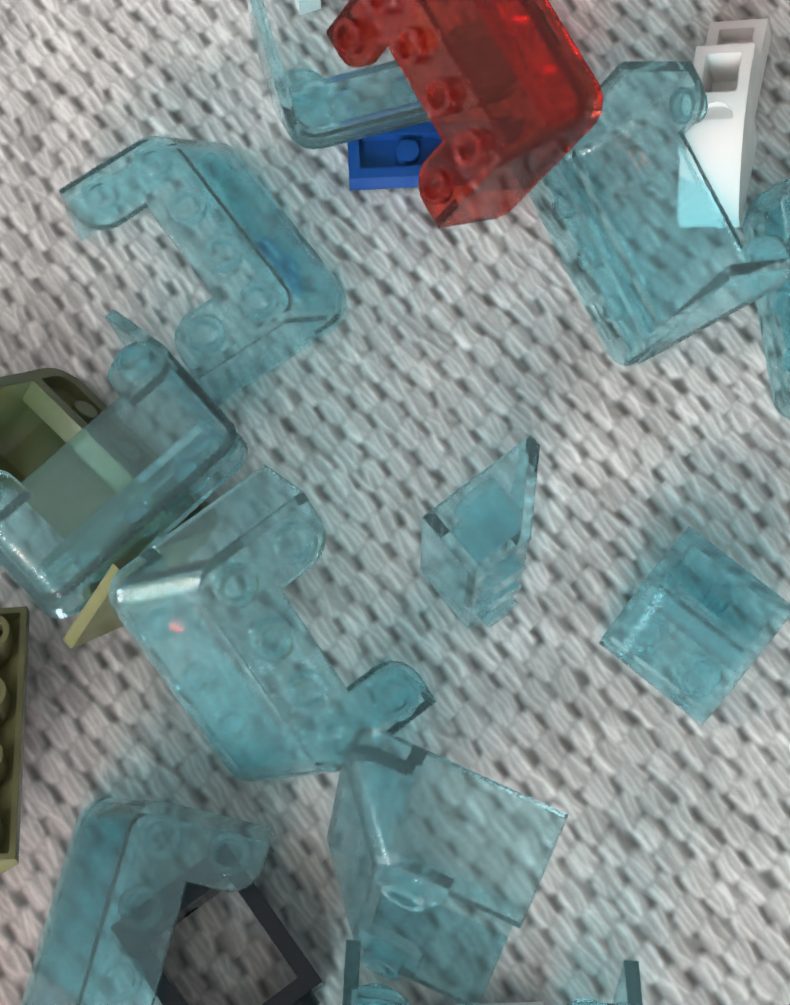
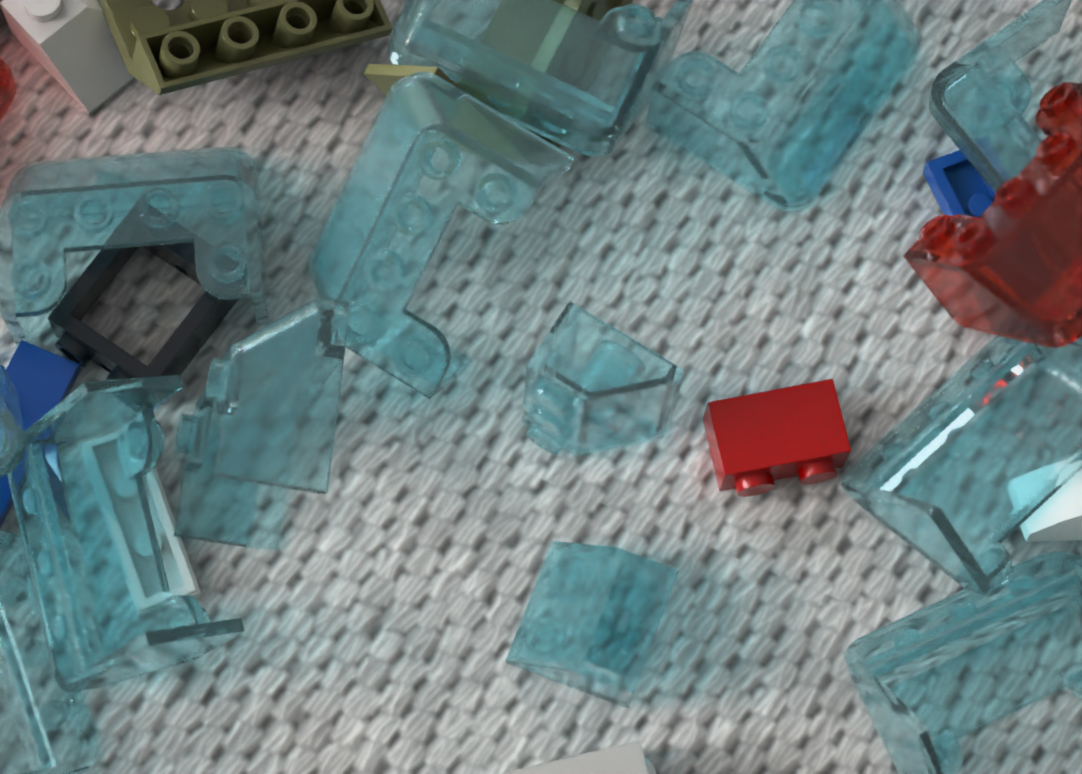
camera: 65 degrees right, 0 degrees up
none -> red brick [702,379,851,497]

